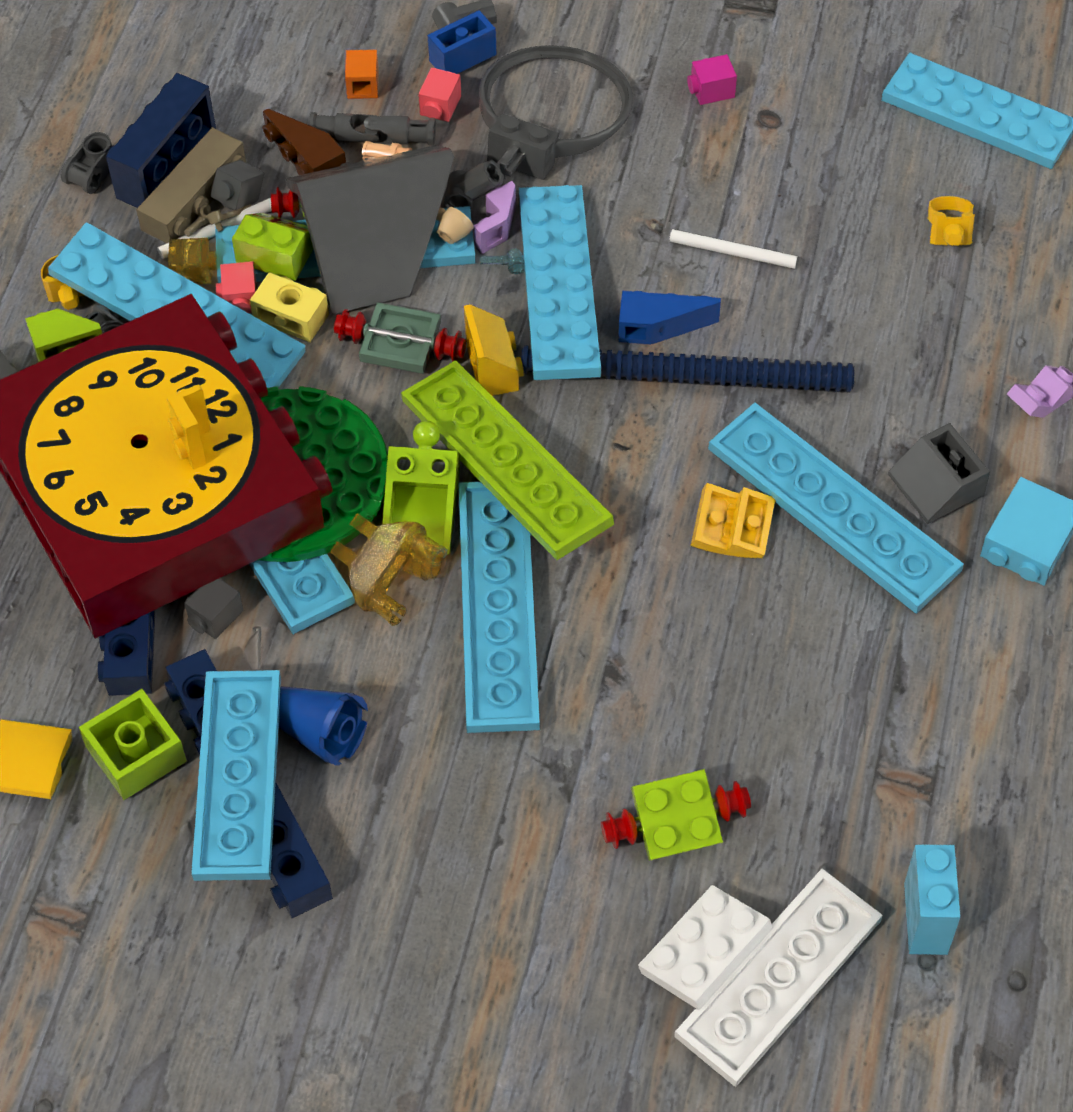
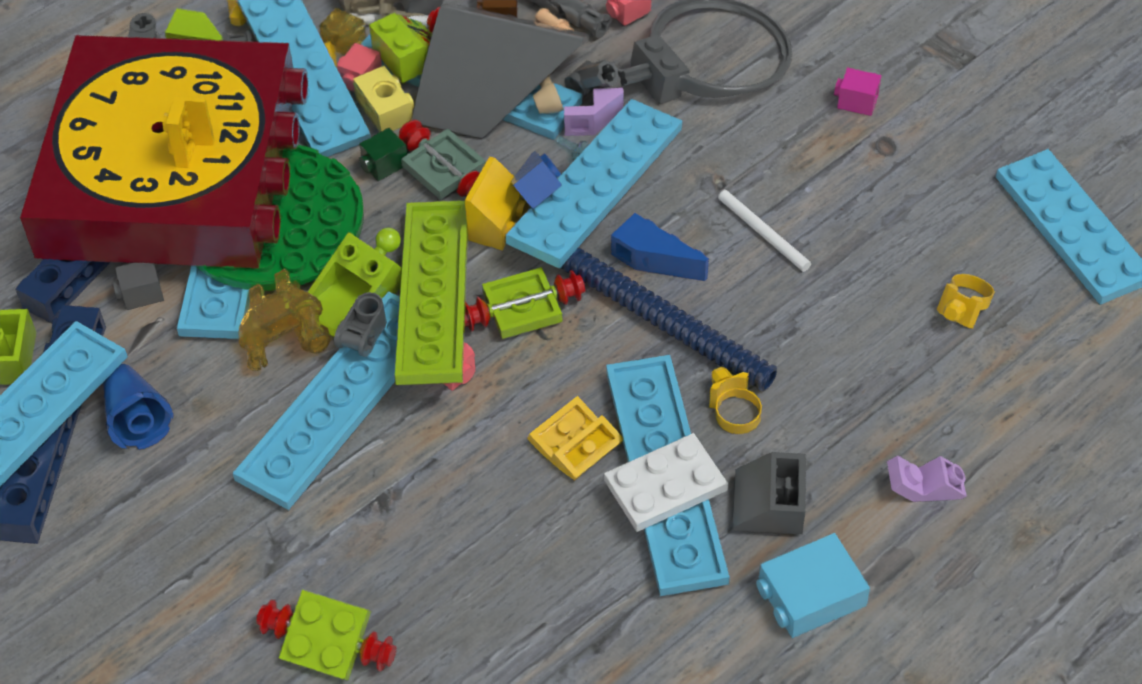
camera: 35 degrees right, 5 degrees down
none -> dark grey piece [334,292,387,357]
none -> dark green brick [359,128,407,181]
none -> lime plate [465,267,585,339]
none -> blue slope [511,151,562,209]
none -> white plate [604,433,728,532]
none -> yellow piece [709,367,762,434]

